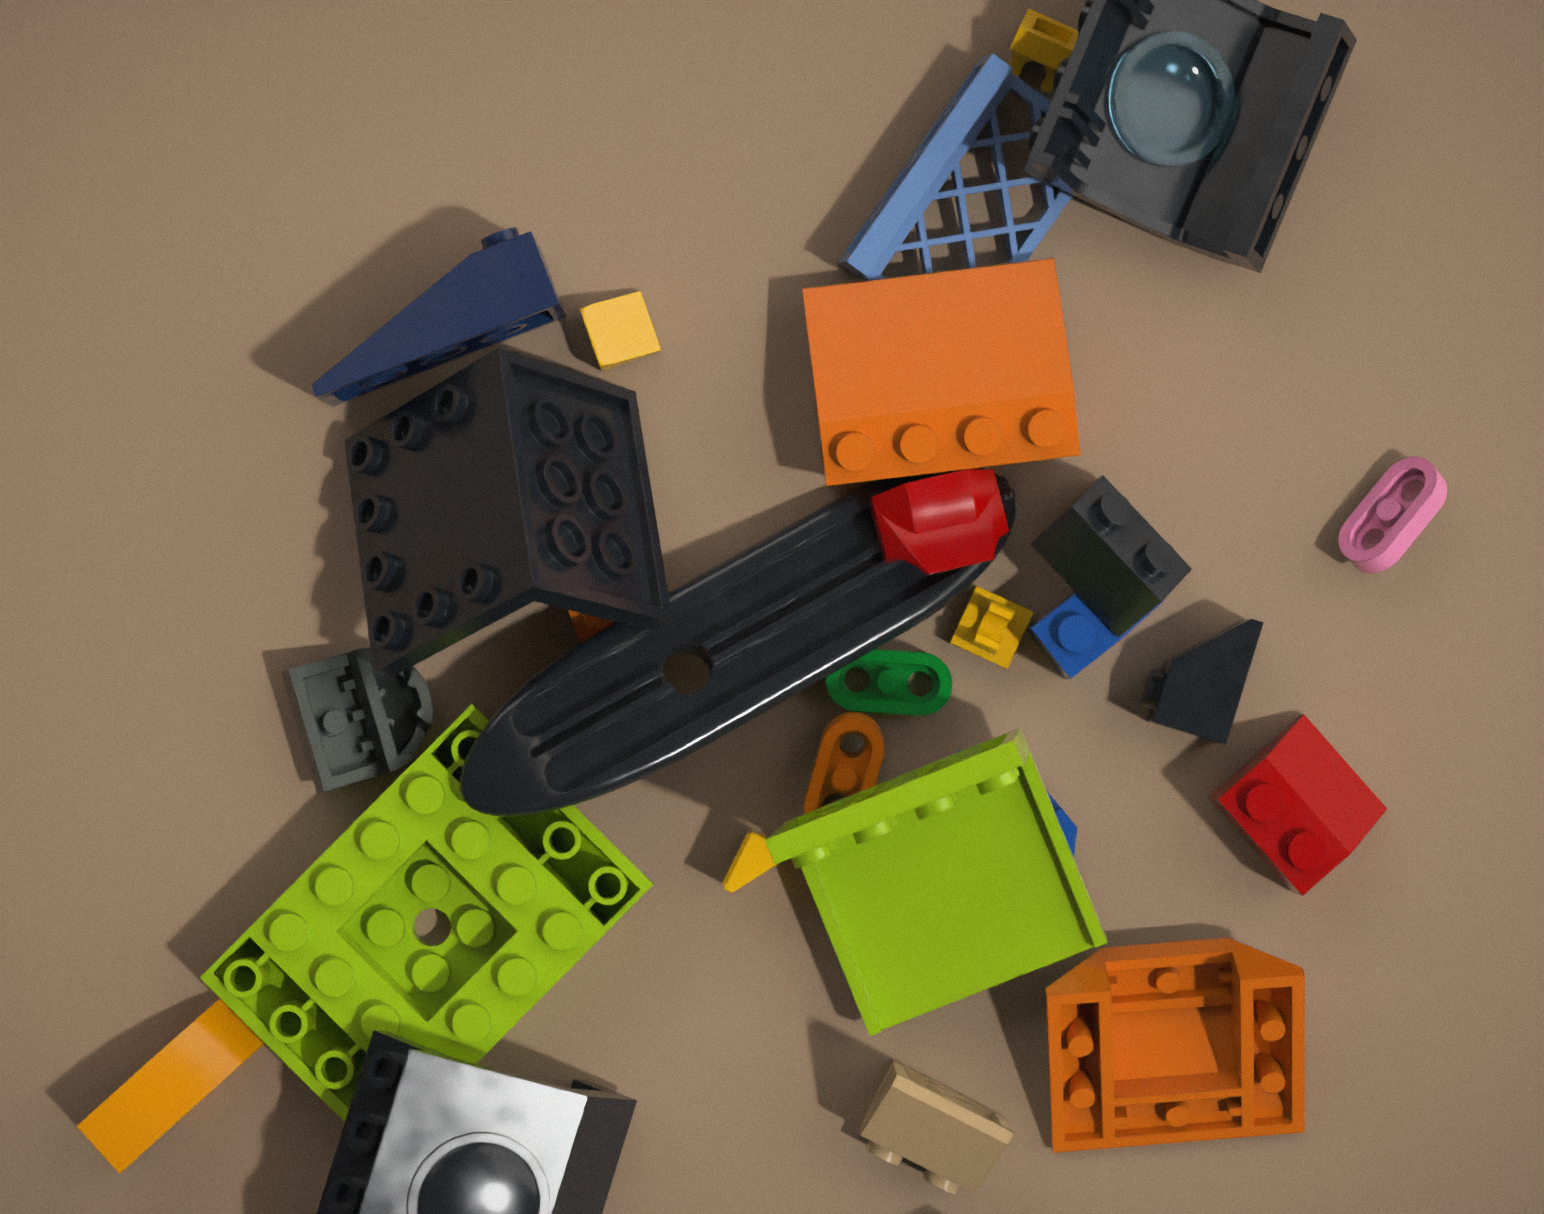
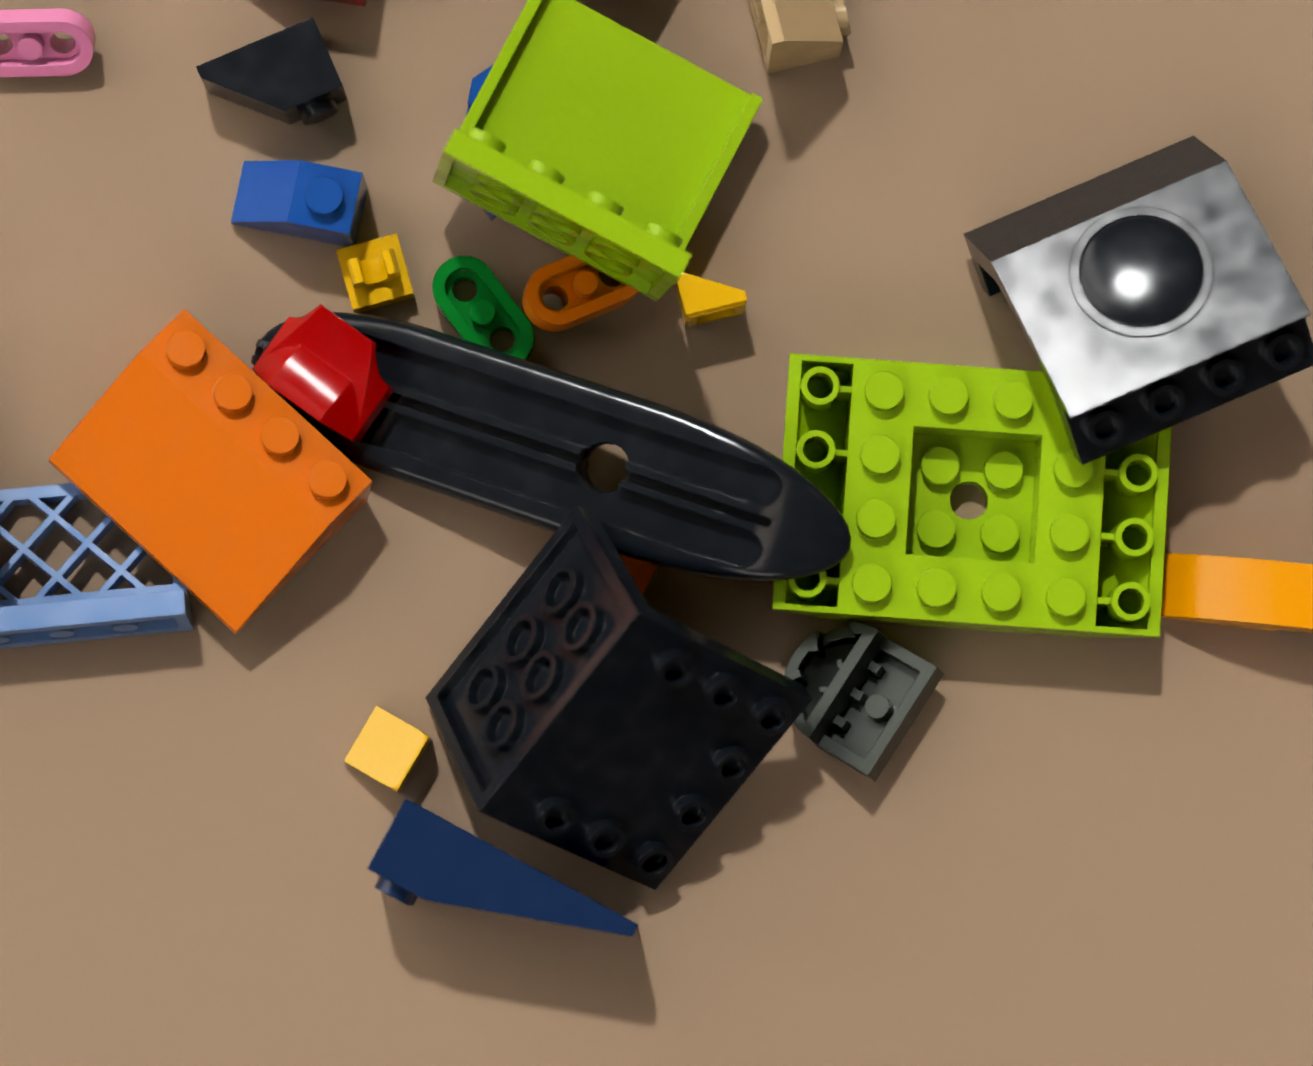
camera: 135 degrees left, 5 degrees down
black slope [1030,475,1192,638] -> none

